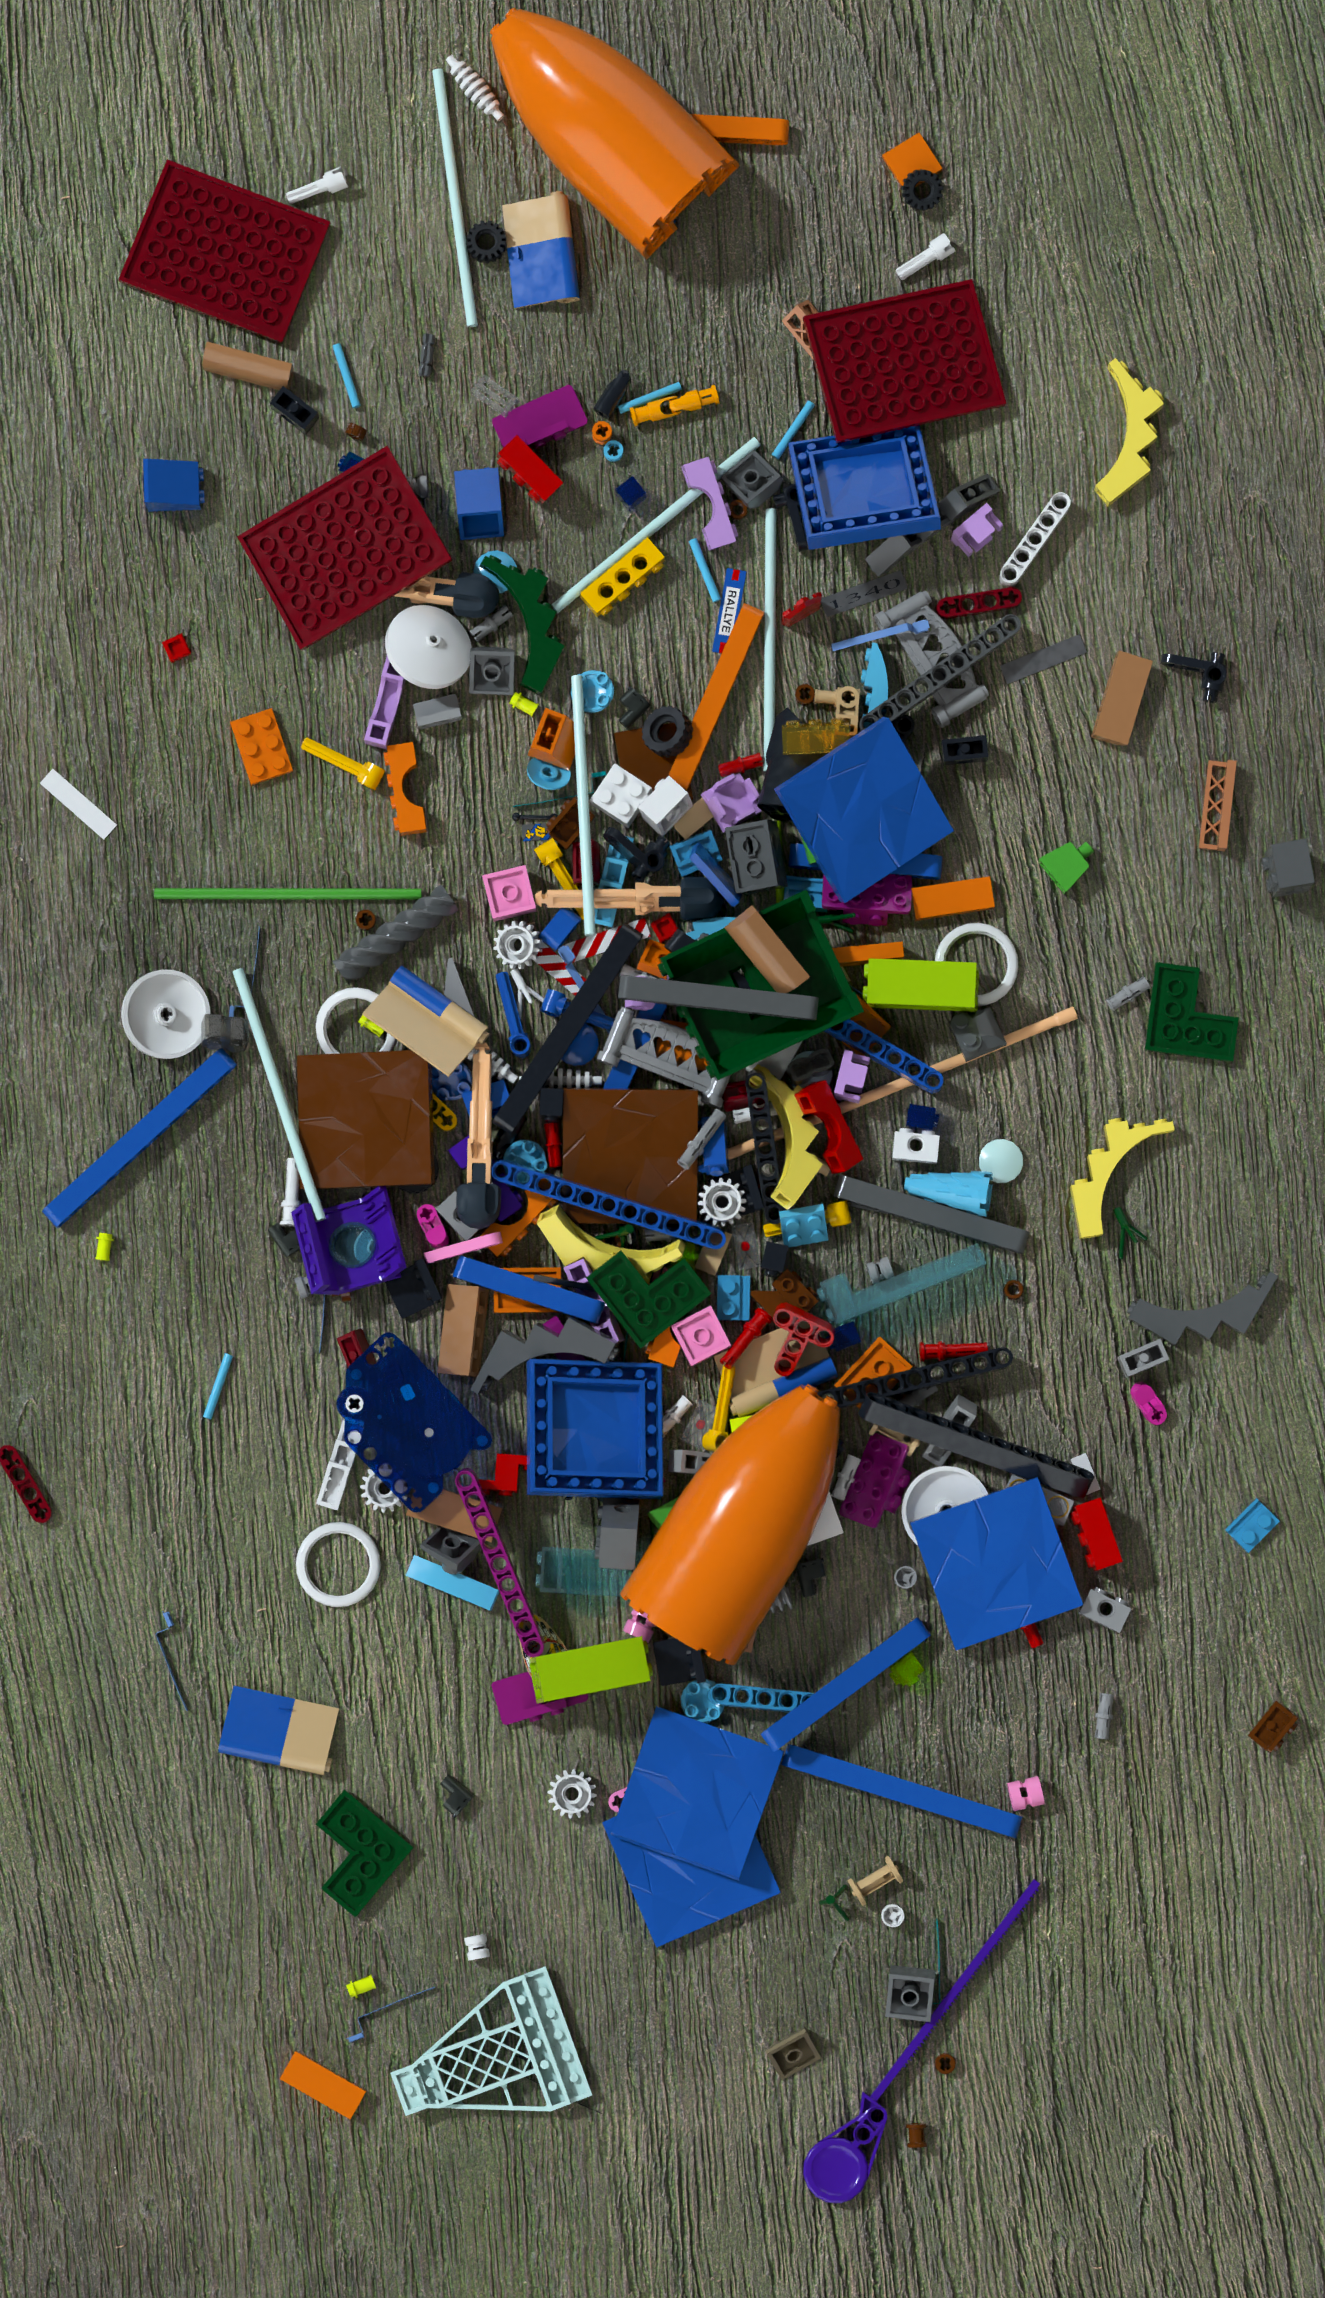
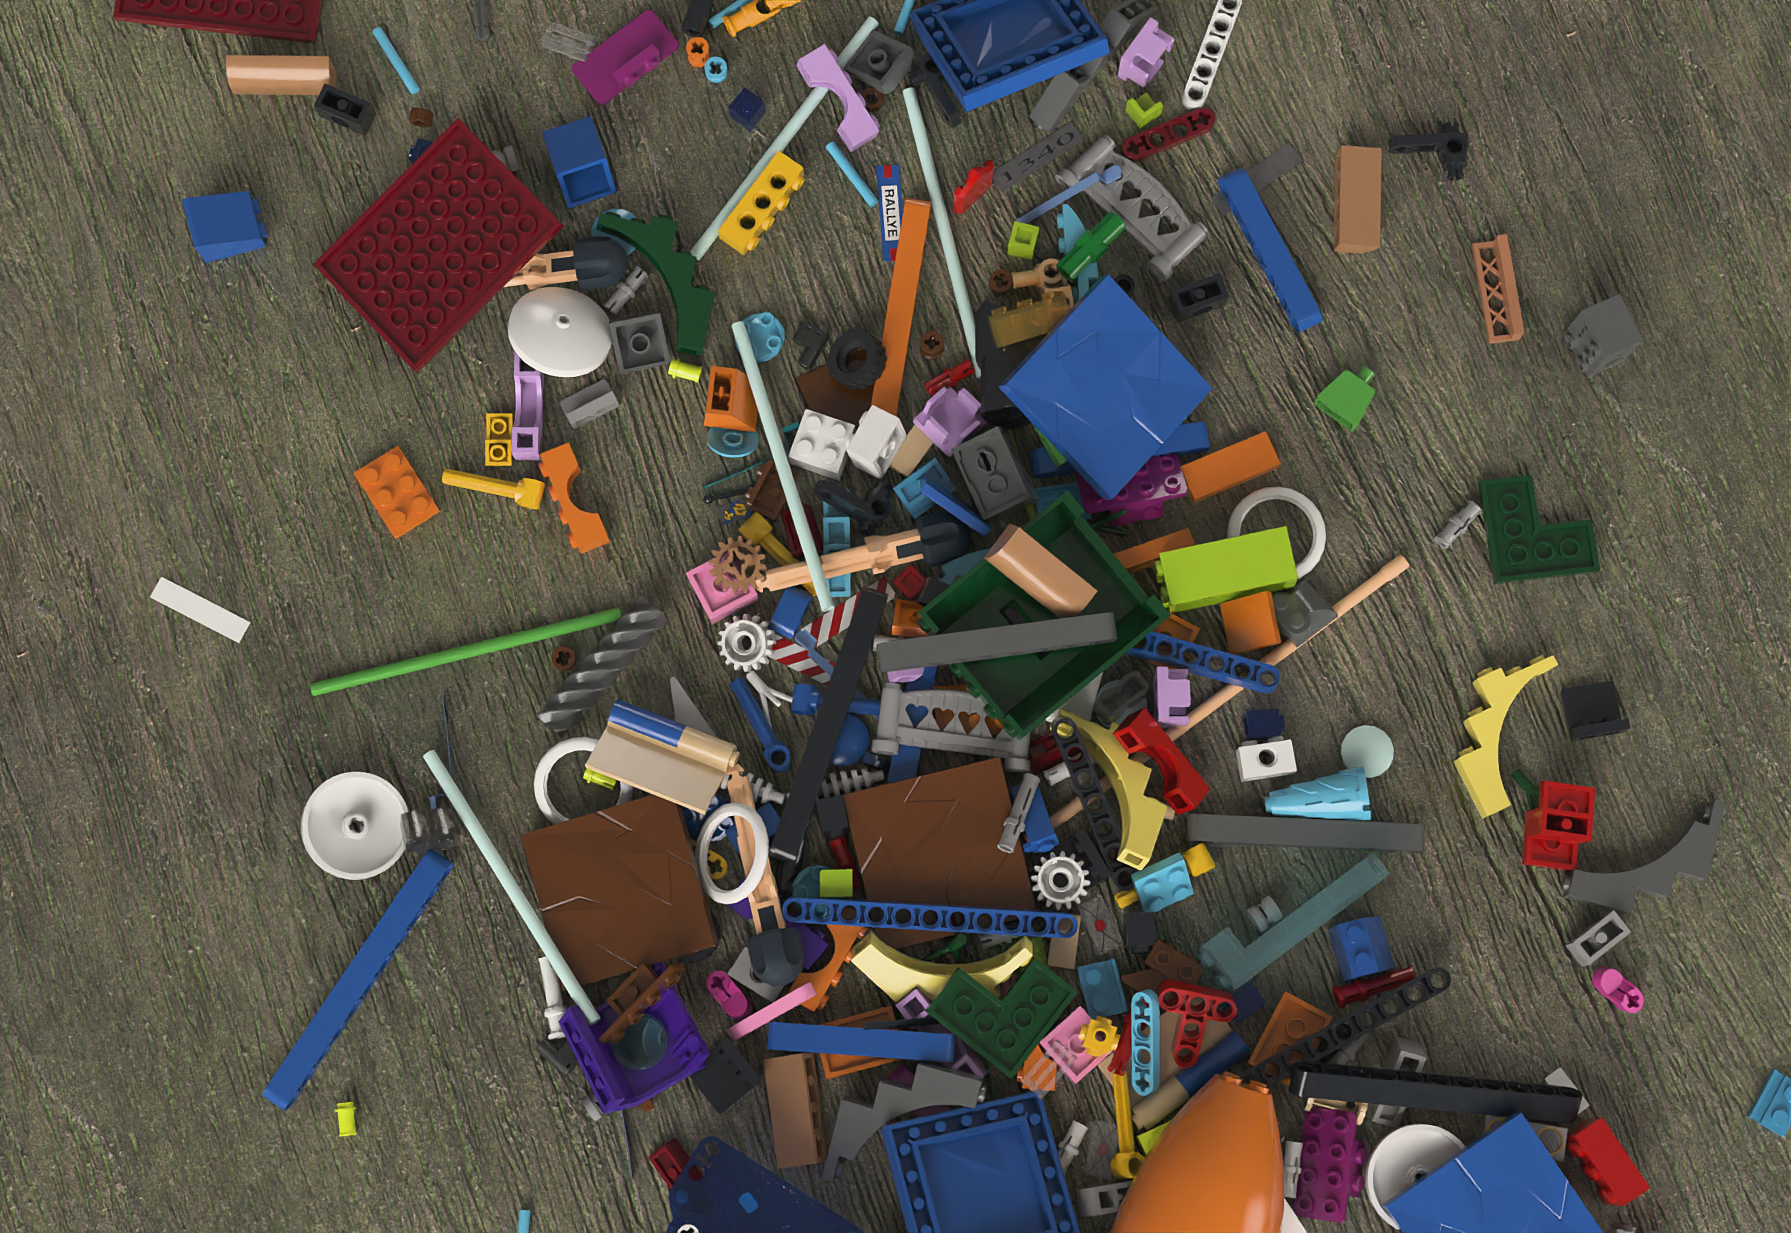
camera: 15 degrees left, 5 degrees down
red tile [162,633,191,663] -> none
red brick [496,435,563,504] -> none
dark grey beam [857,614,1021,733] -> none
reddish brown axle [1004,1280,1024,1300] -> none
none -> yellow slope [485,413,514,466]
none -> reddish brown bracket [598,963,685,1044]
none -> white wedge [695,802,769,904]
none -> medium nougat gear [709,536,767,595]
none -> lime panel [819,869,853,897]
none -> dark blue tile [863,752,891,773]
none -> reddish brown bush [920,331,944,361]
none -> lime panel [1007,221,1040,260]
none -> clear tile [1021,1039,1078,1099]
none -> green piece [1056,211,1126,282]
none -> yellow brick [1078,1016,1120,1058]
none -> lime panel [1125,92,1163,129]
none -> medium azure beam [1131,989,1160,1096]
none -> blue beam [1218,167,1323,333]
none -> orange tile [1220,591,1281,655]
none -> blue slope [1328,916,1395,982]
none -> red bracket [1522,780,1595,871]
none -> black bracket [1560,681,1630,742]

